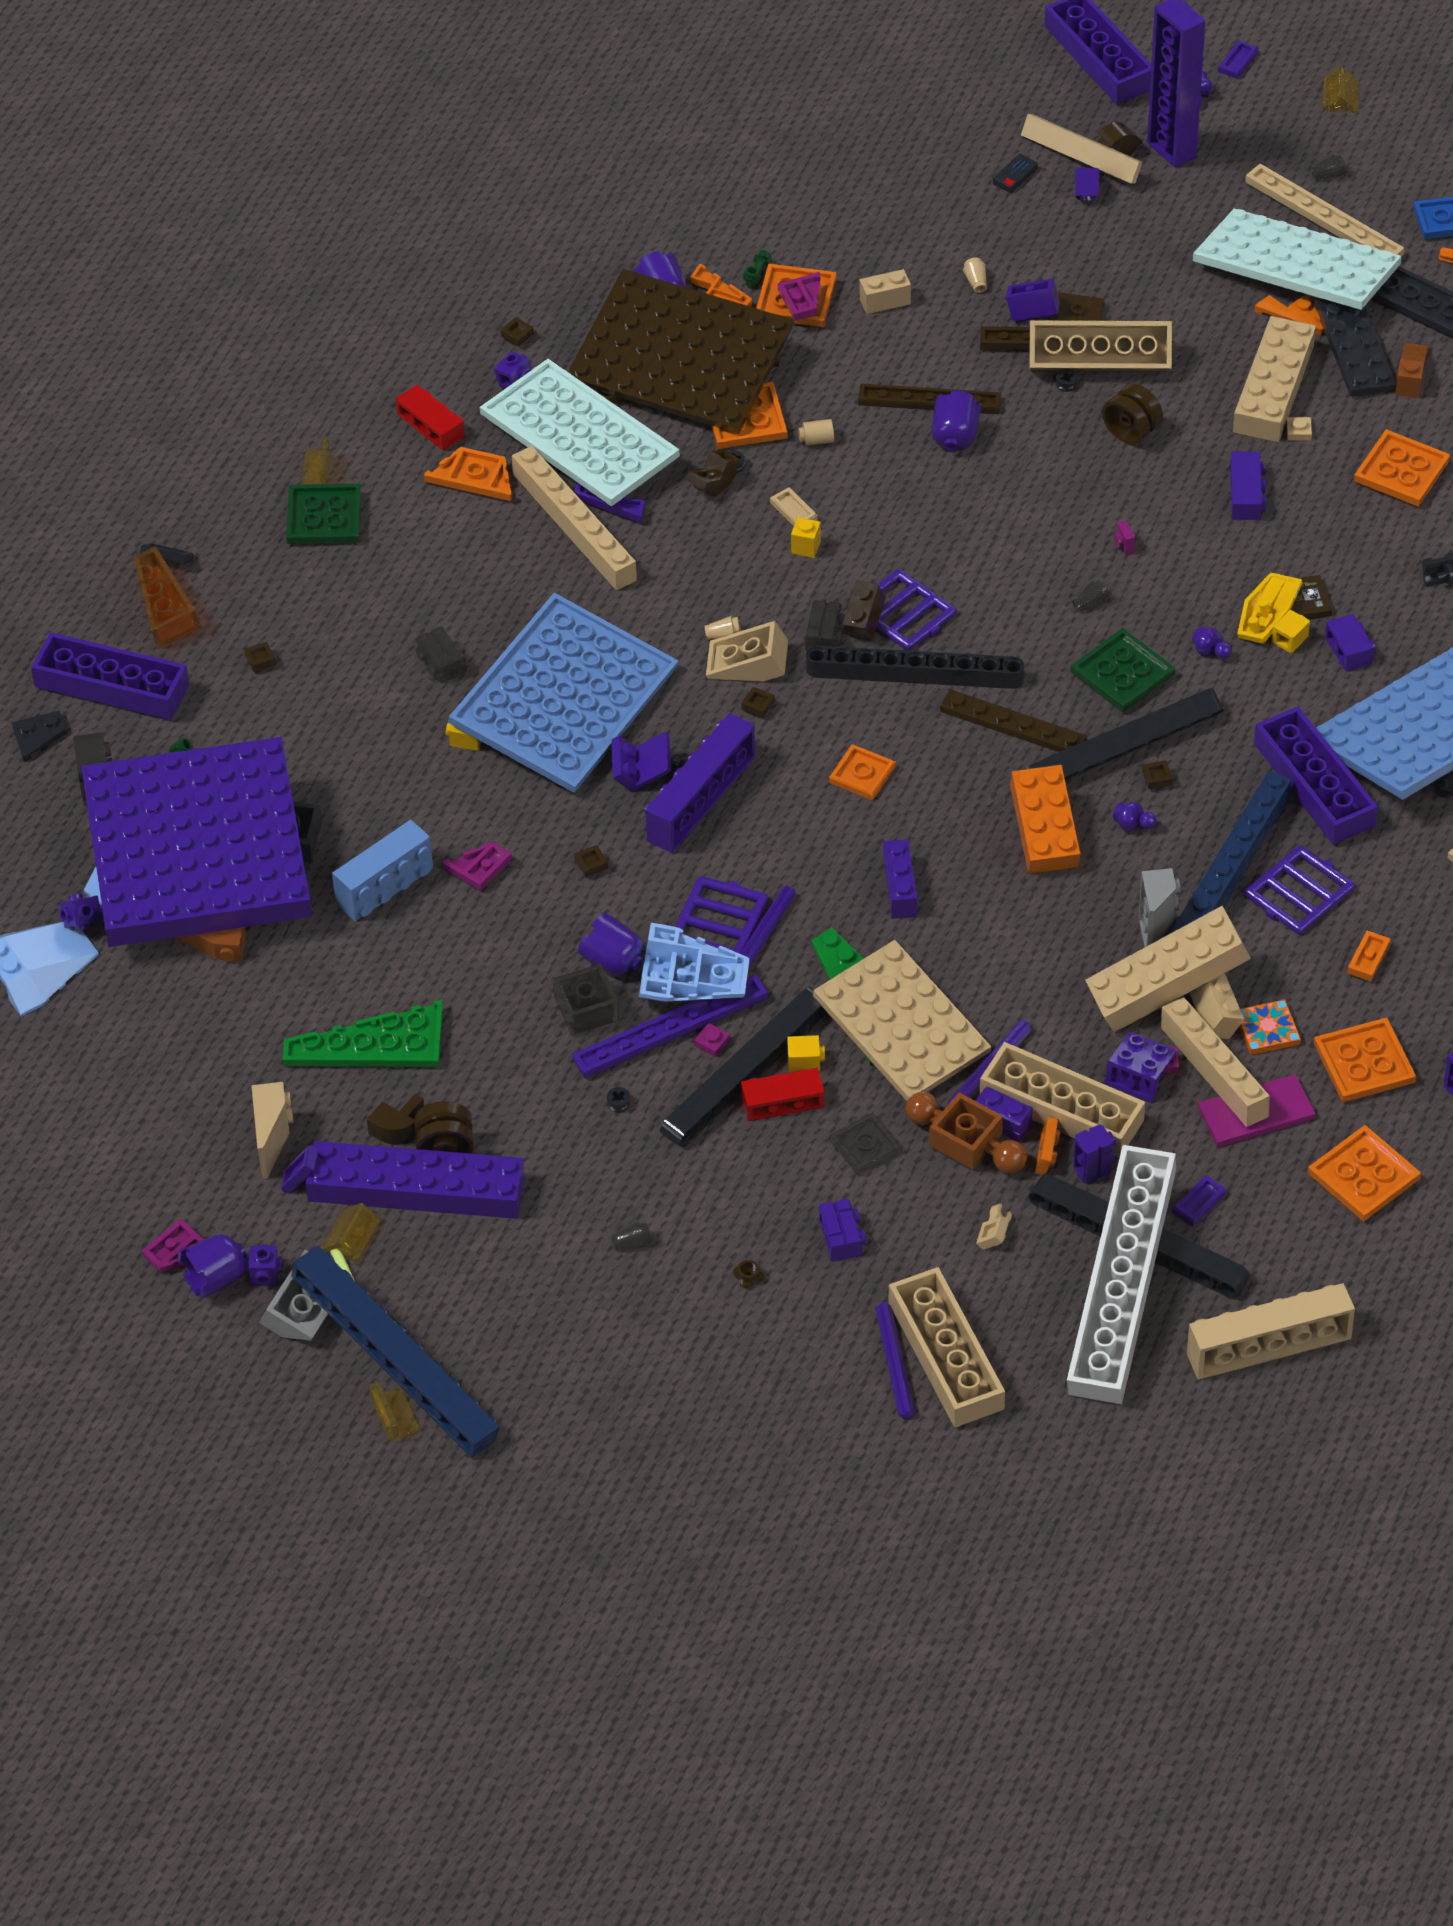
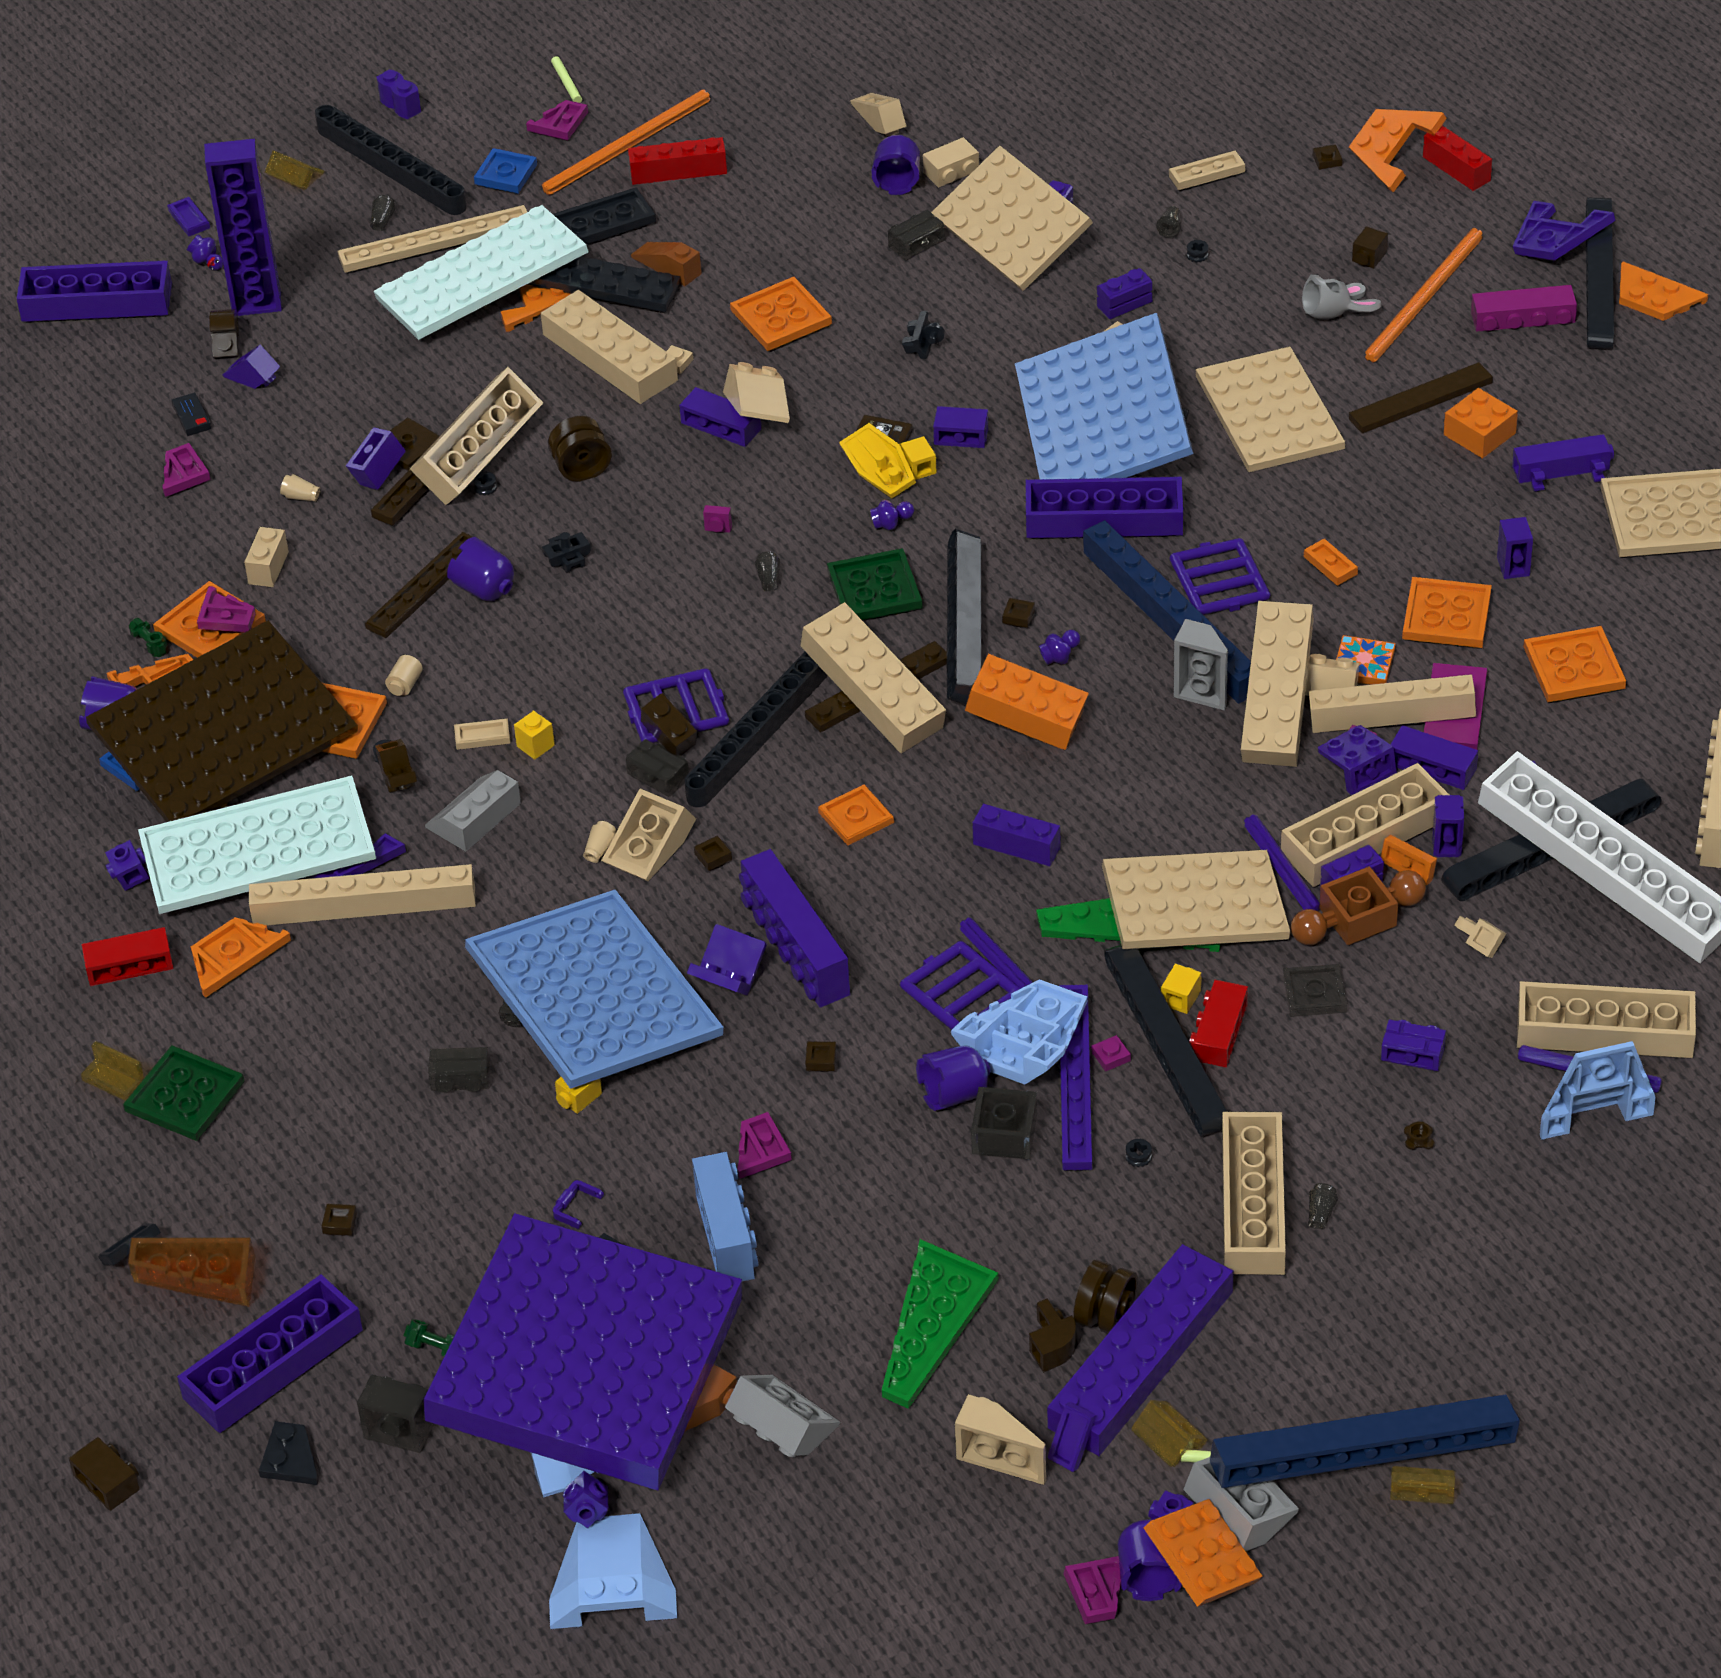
camera: 60 degrees left, 5 degrees down
dark brown plate [501,317,534,347] -> none
tan tile [1021,114,1142,184] -> none
none -> magenta wing [162,443,210,497]
none -> black beam [315,105,467,215]
none -> light grey slope [425,770,521,851]
none -> black piece [542,532,591,573]
none -> dark purple piece [553,1180,604,1229]
none -> tan slope [723,362,790,423]
none -> light grey slope [725,1375,840,1457]
none -> tan brick [801,602,946,753]
none -> orange plate [1144,1499,1263,1607]
none -> tan brick [1222,1112,1285,1275]
none -> dark purple brick [1390,725,1478,790]
none -> light blue wedge [1540,1041,1656,1139]

